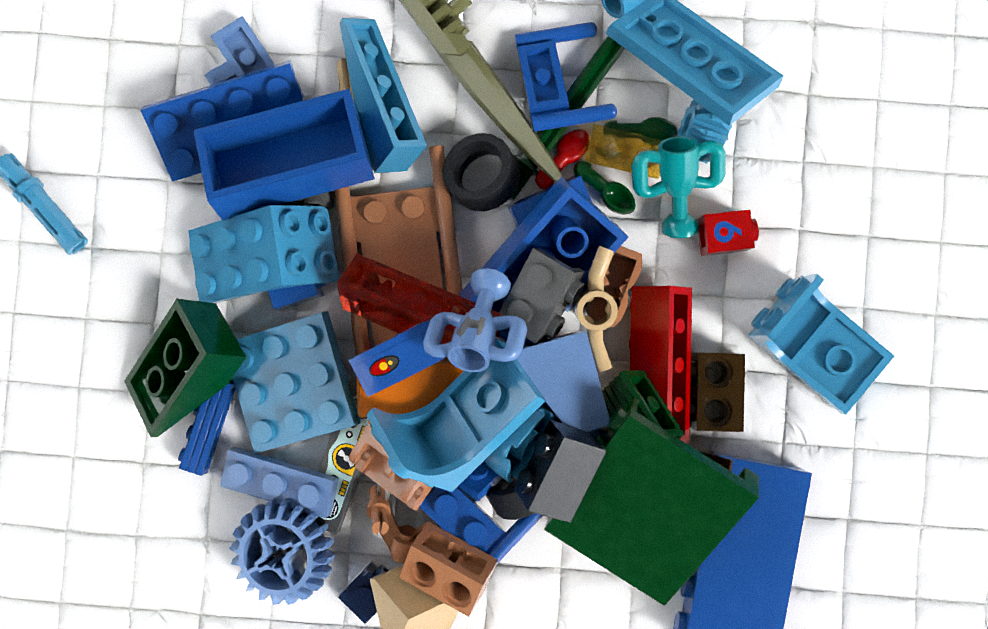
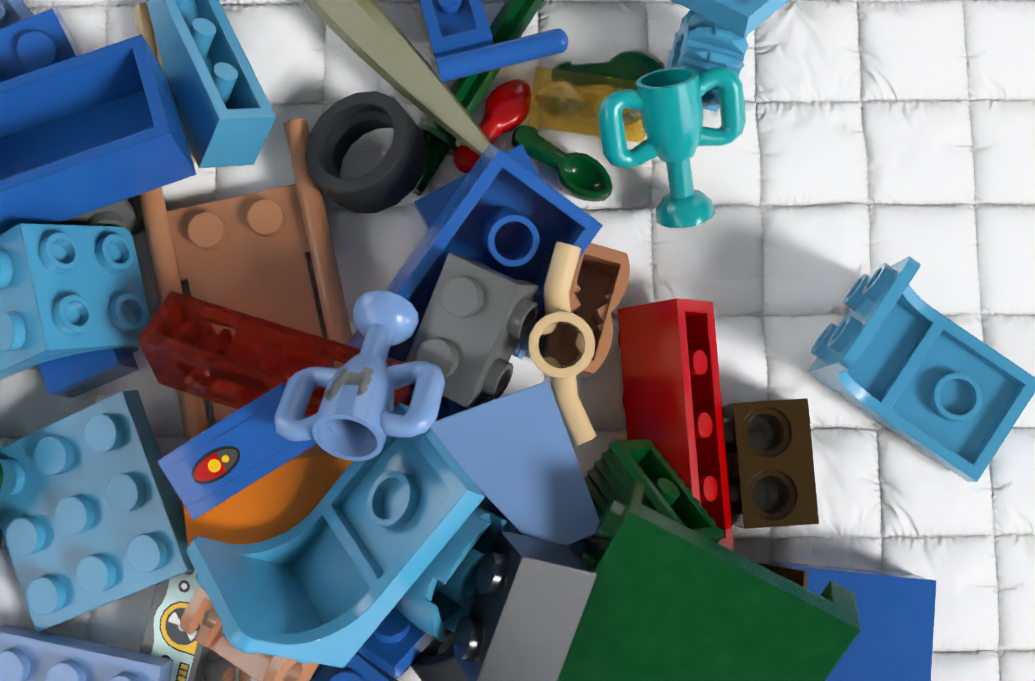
camera: 10 degrees left, 5 degrees down
red brick [697,209,759,256] -> none

